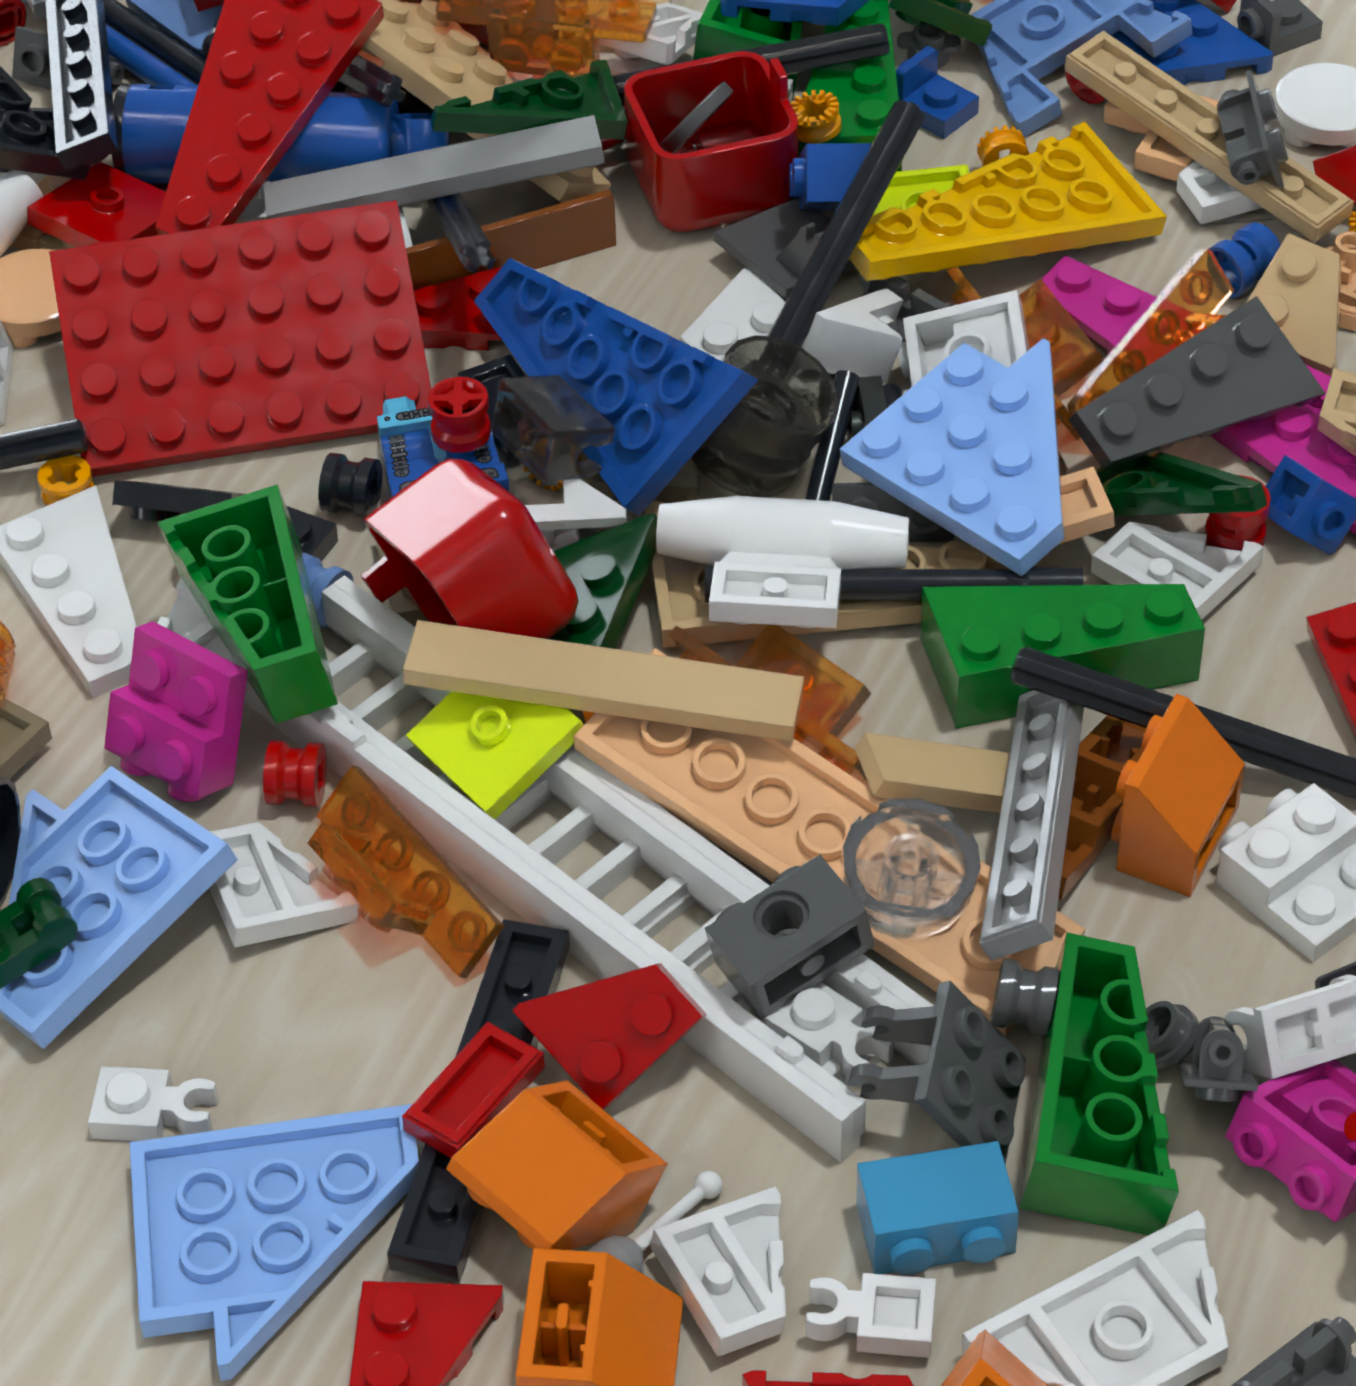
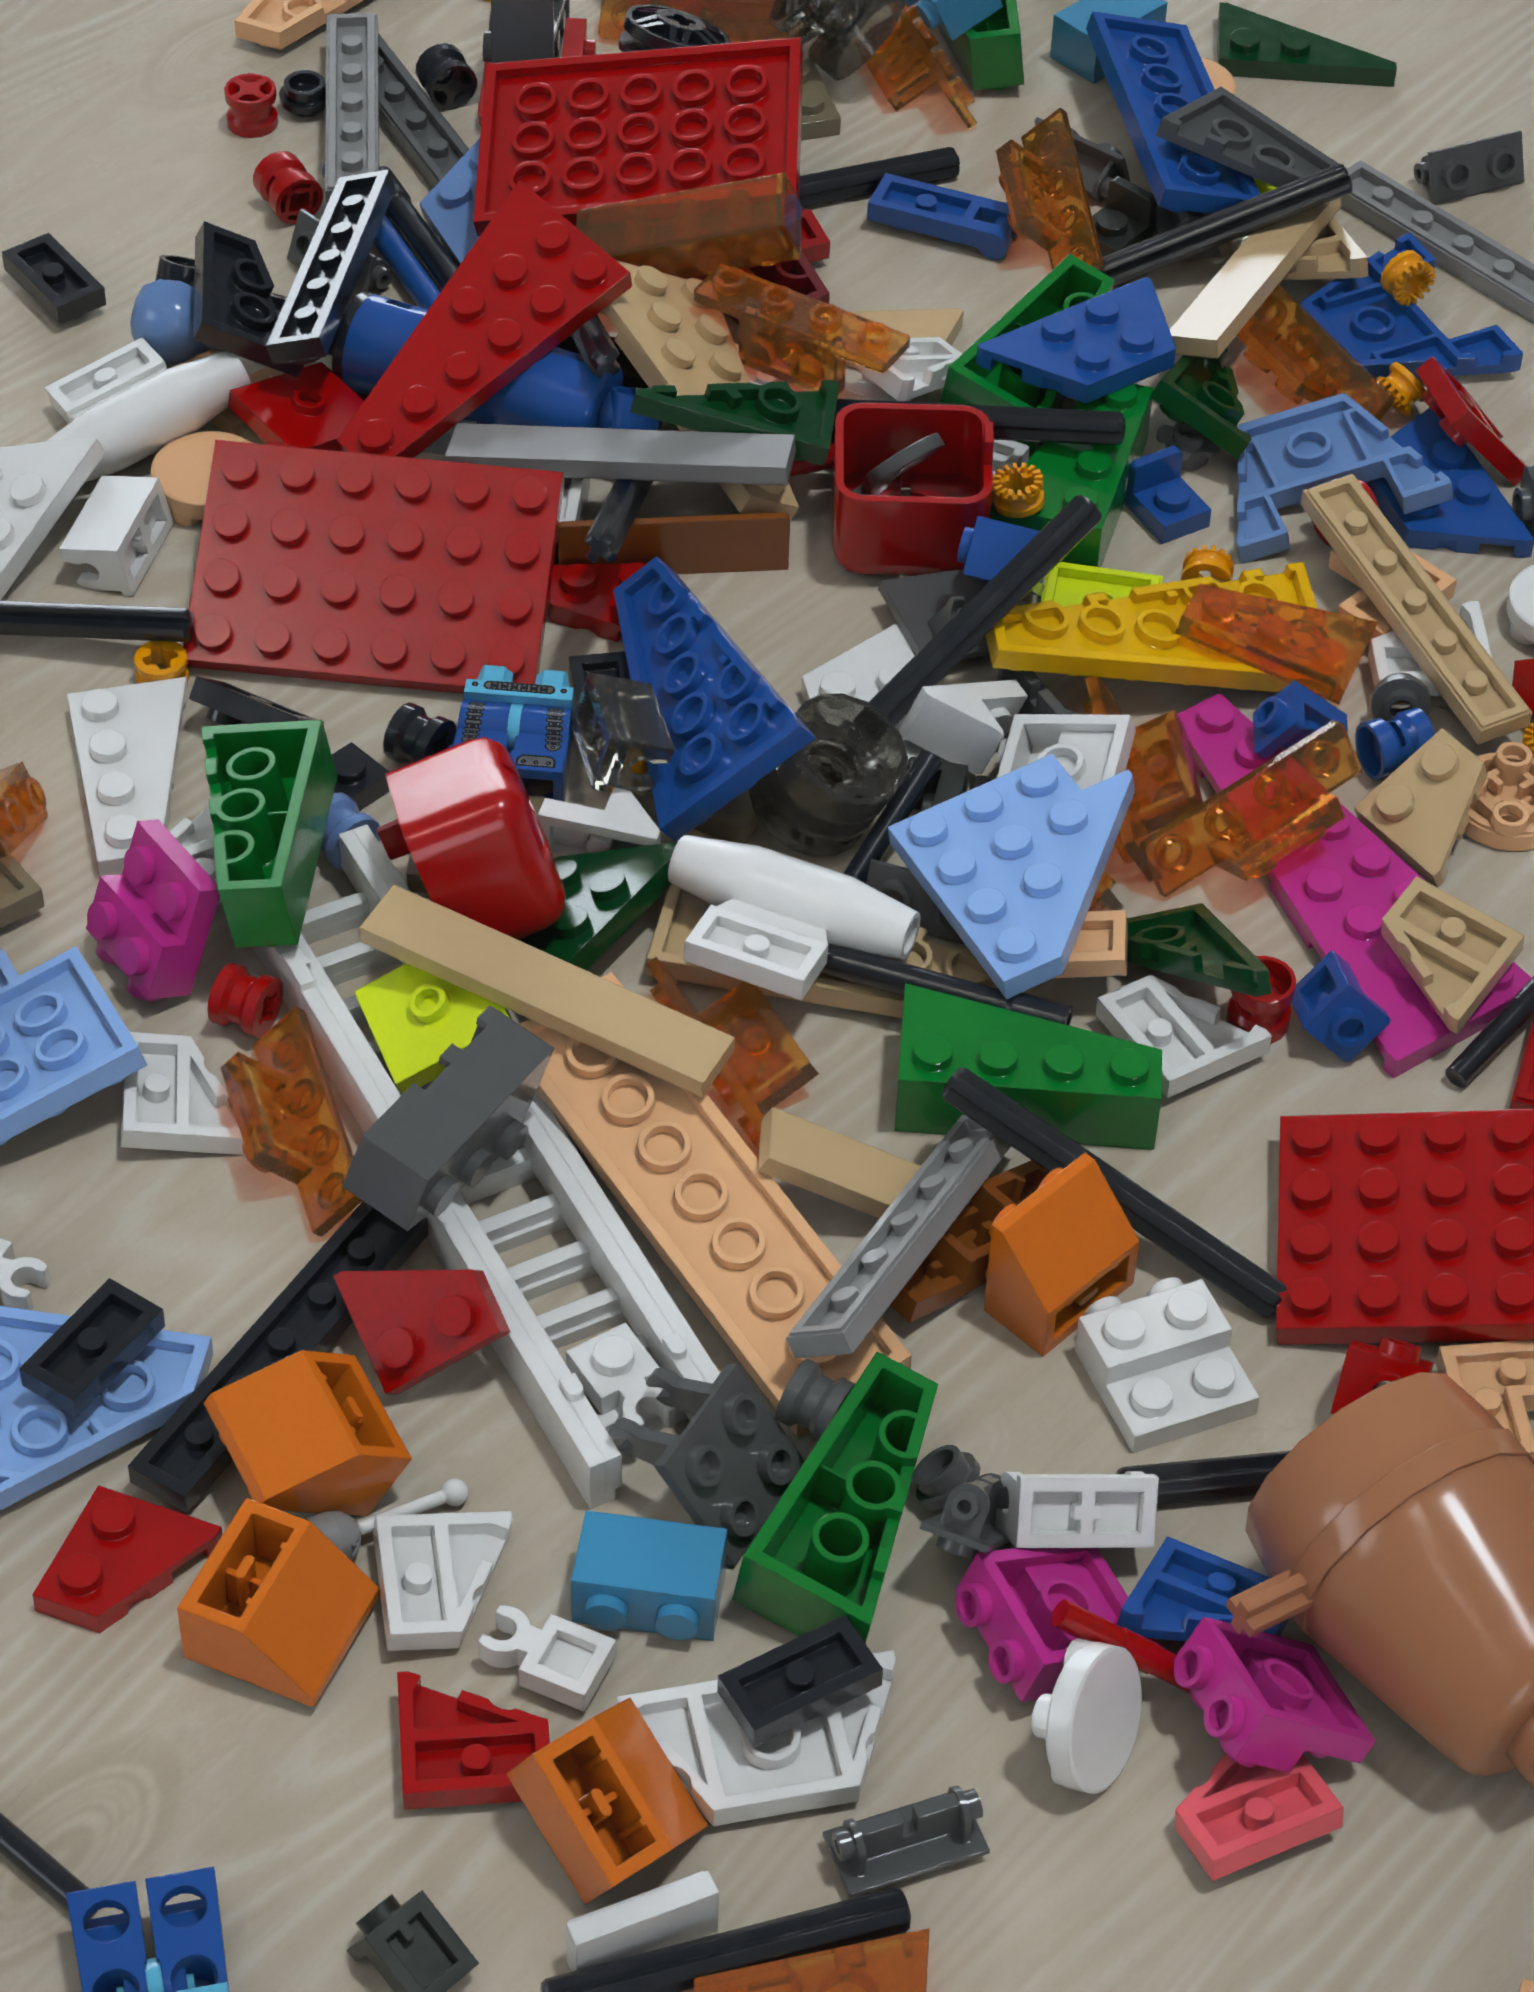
camera: 15 degrees right, 0 degrees up
red tile [402,1022,545,1158] -> none
red wheel [427,376,491,453] -> none
dark grey brick [705,854,875,1020] -> none
clear cylinder [840,799,981,939] -> none
dark grey wing [1068,296,1326,469] -> none
dark grey hinge [1217,70,1288,187] -> none
none -> black plate [19,1278,165,1417]
none -> dark grey wedge [342,1005,555,1231]
none -> black plate [717,1615,883,1747]
none -> clear orange wing [1175,583,1378,705]
none -> blue bracket [1253,680,1348,763]
none -> dark grey plate [1371,673,1431,722]

